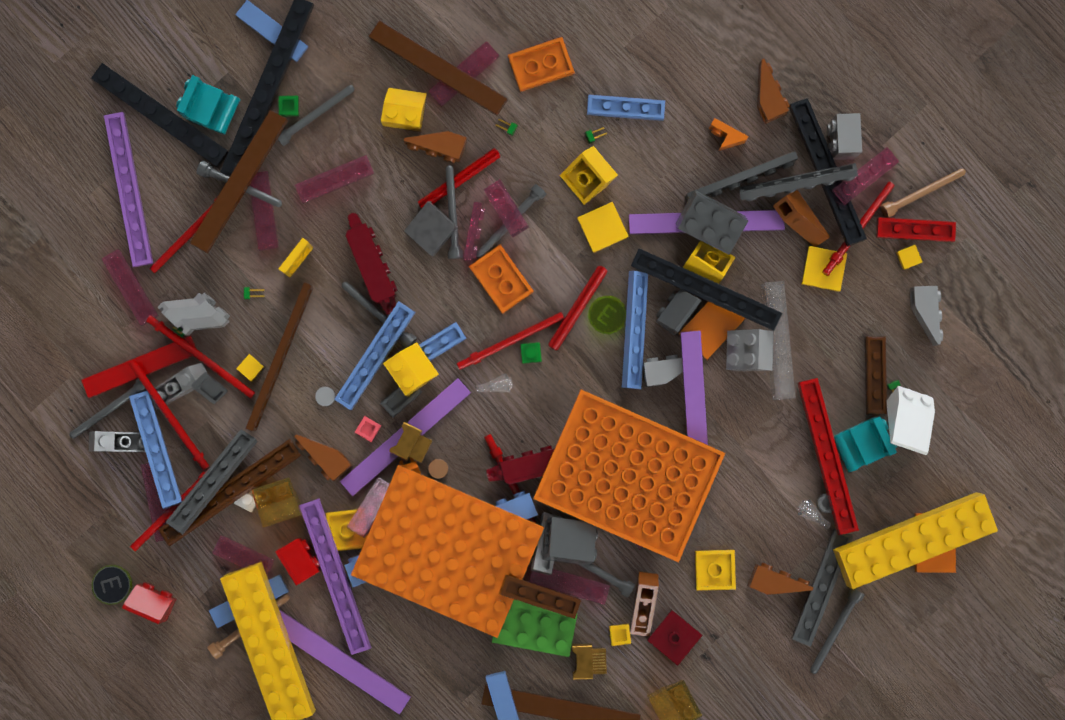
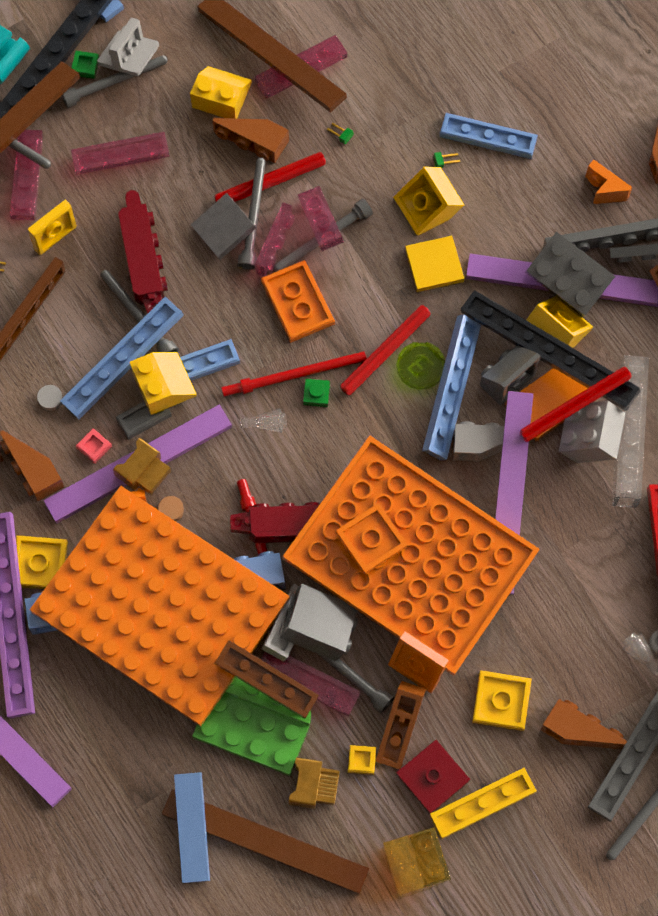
camera: 15 degrees right, 15 degrees down
clear pink plate [347,477,390,538] -> none
orange tile [508,37,575,92] -> none
none -> light grey bracket [97,18,159,76]
none -> orange plate [335,503,408,575]
none -> orange tile [388,632,449,693]
none -> yellow plate [430,768,537,839]
none -> red axle [520,367,632,442]

